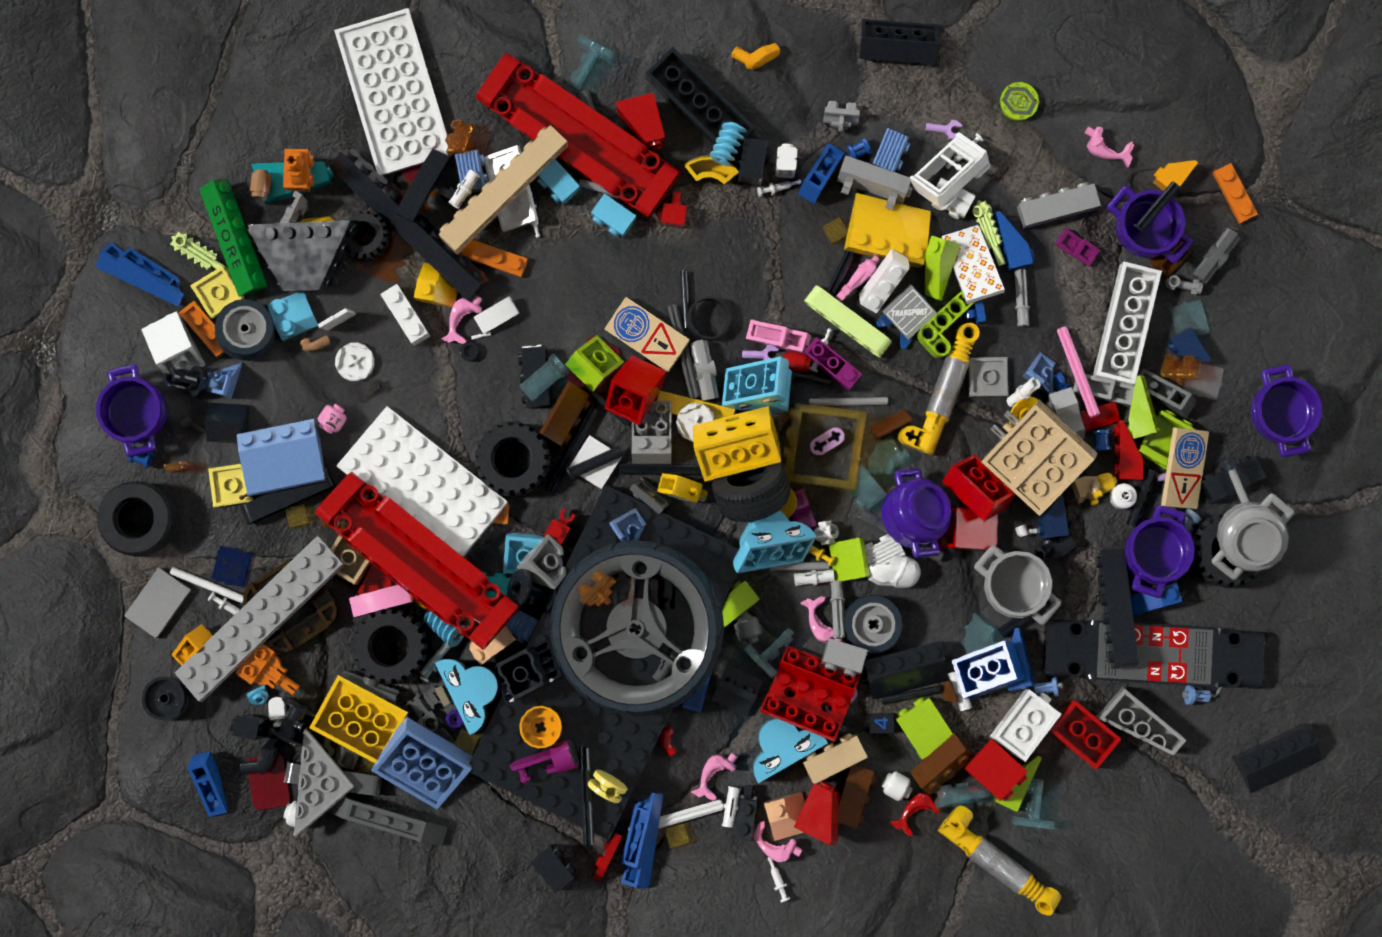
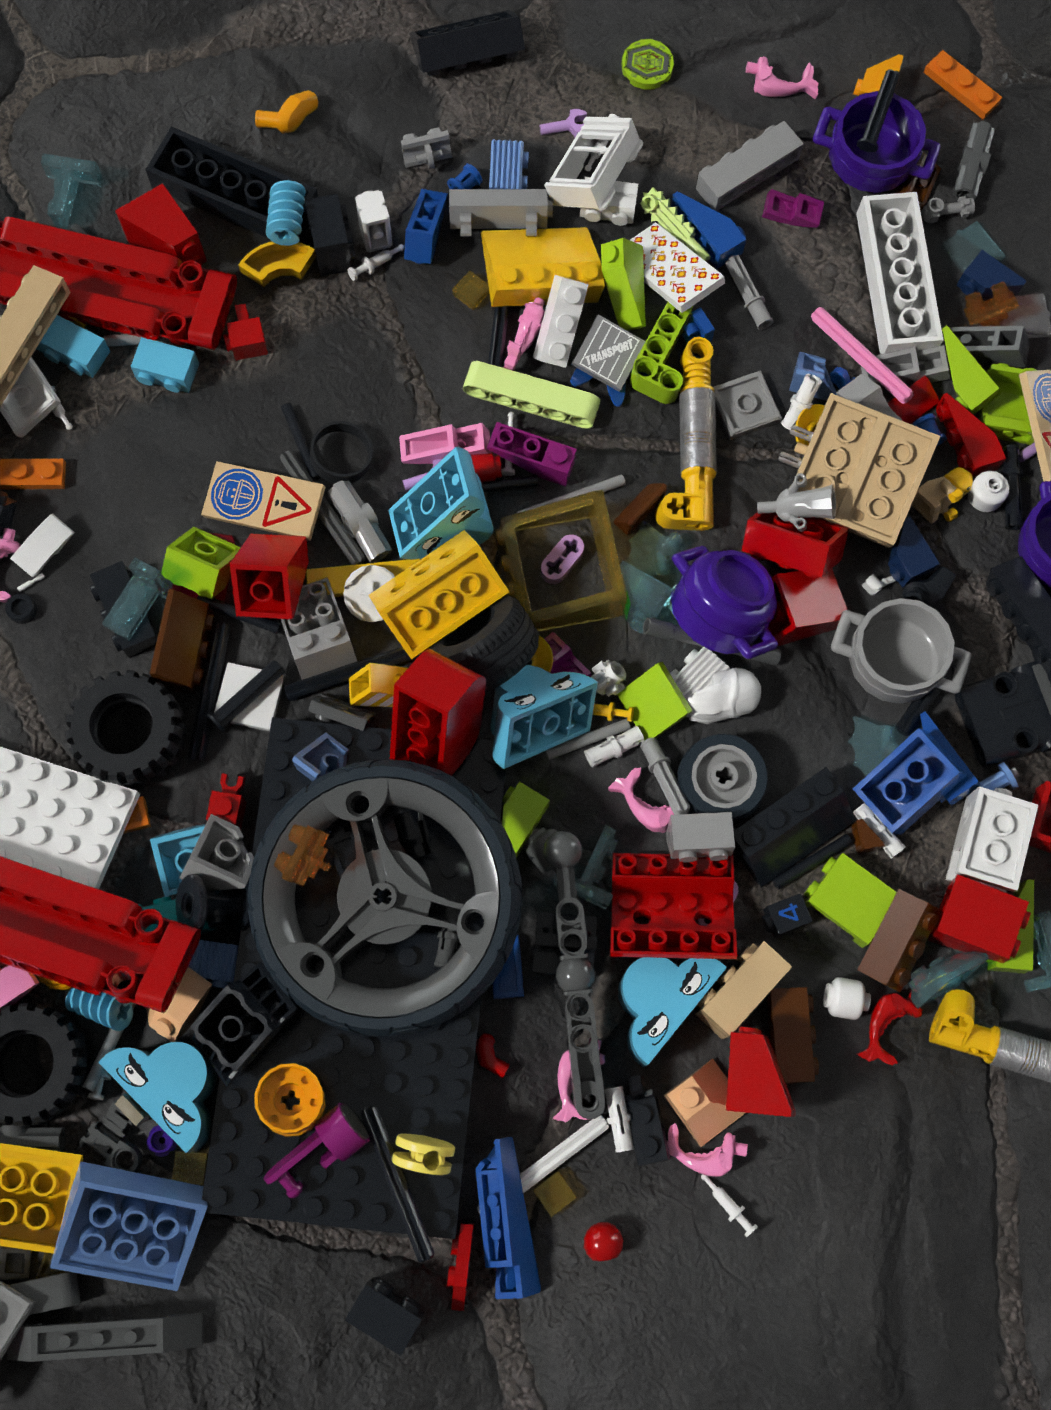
camera: 25 degrees left, 10 degrees down
none -> red brick [390,649,486,776]
none -> dark grey piece [543,831,605,1119]
none -> red piece [584,1222,623,1261]
none -> light grey piece [757,473,836,532]

